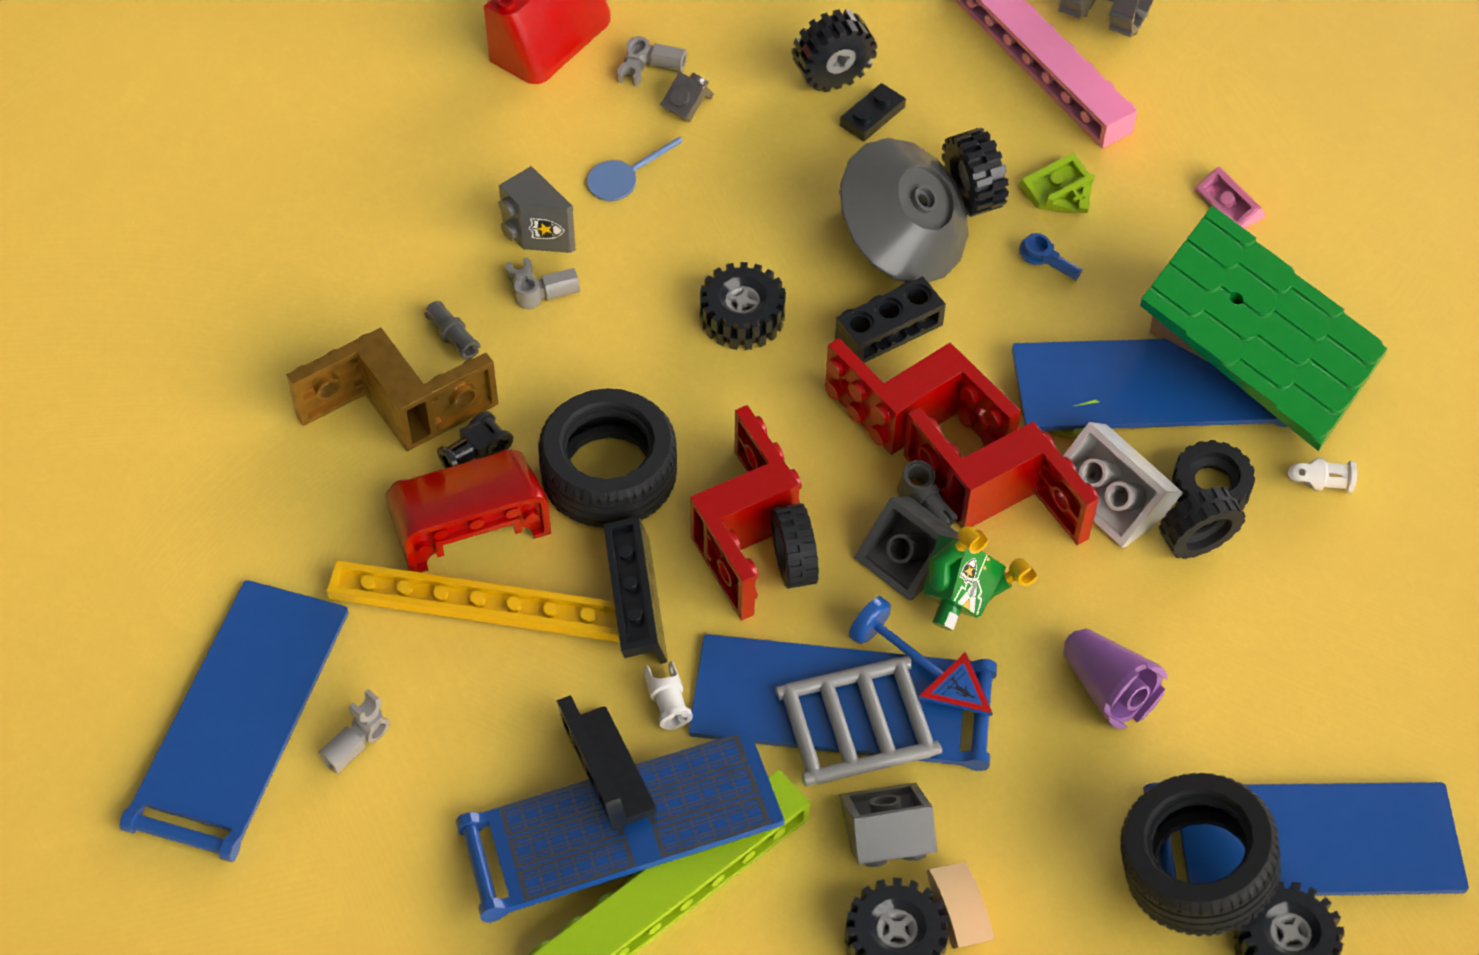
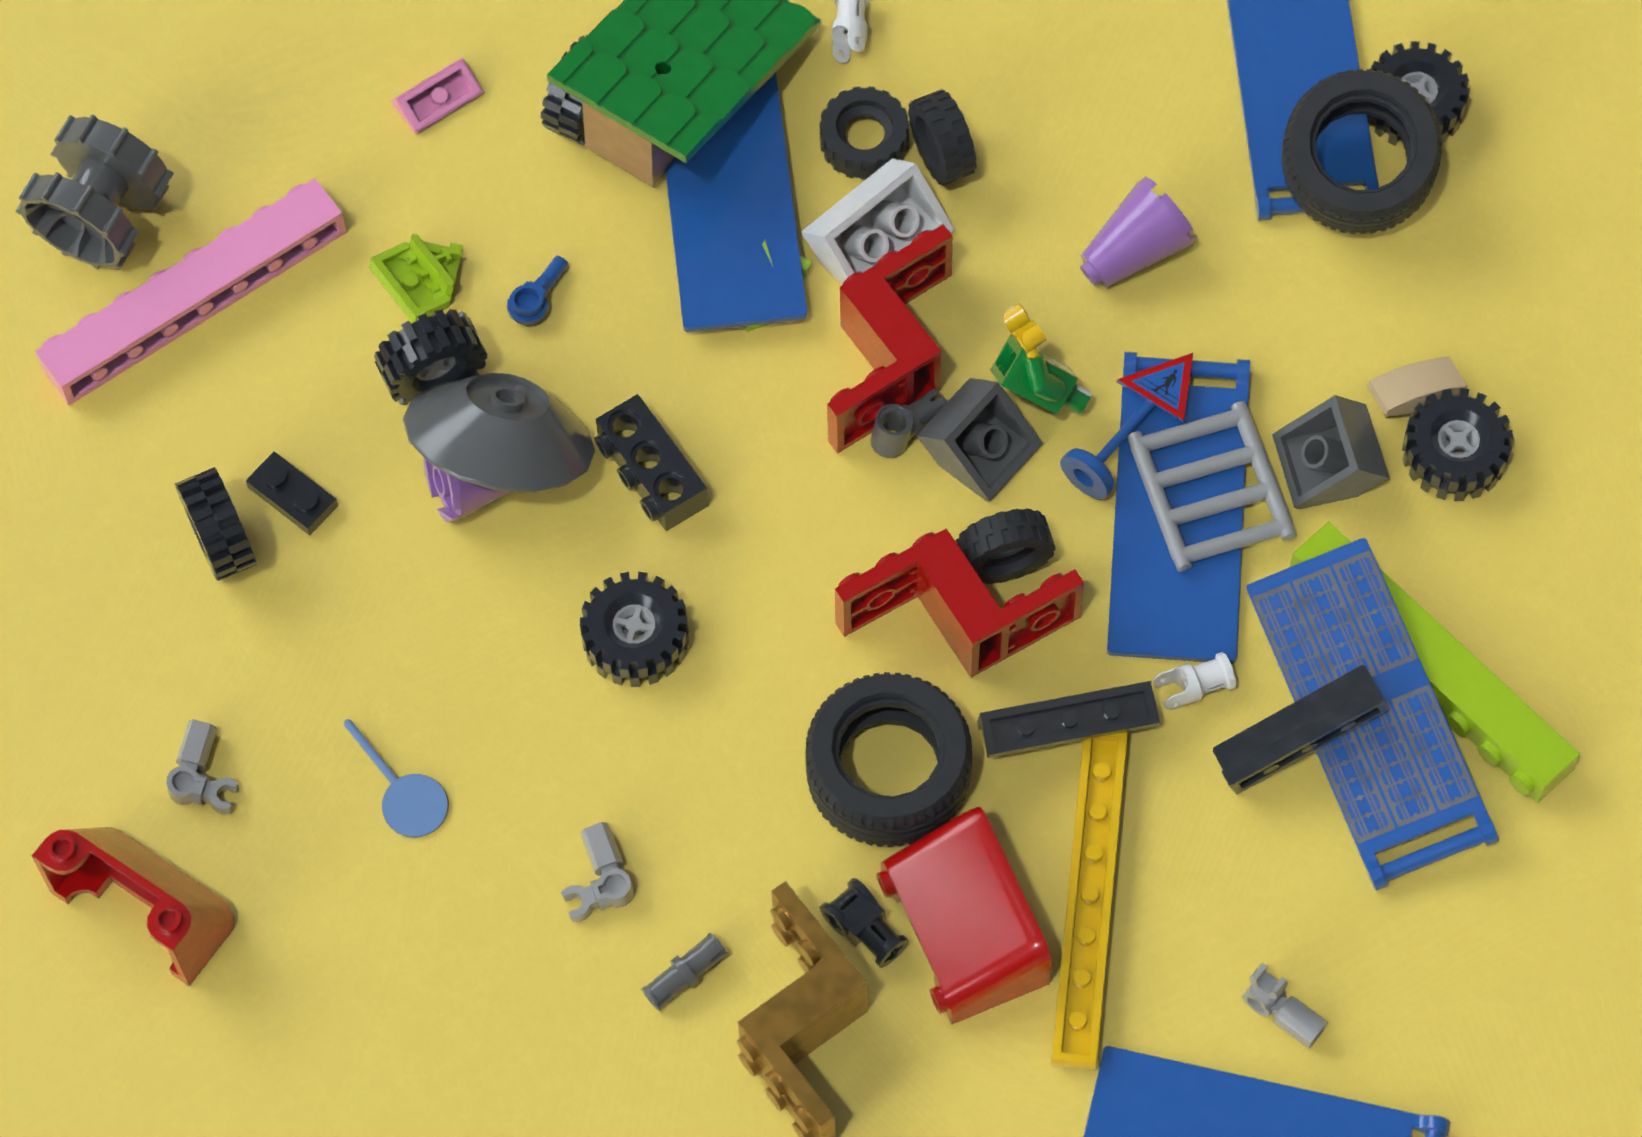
camera: 90 degrees left, 10 degrees up
dark grey slope [498,166,576,253] -> none
flat silver bracket [660,71,714,122] -> none
red bracket [825,338,1021,455] -> none

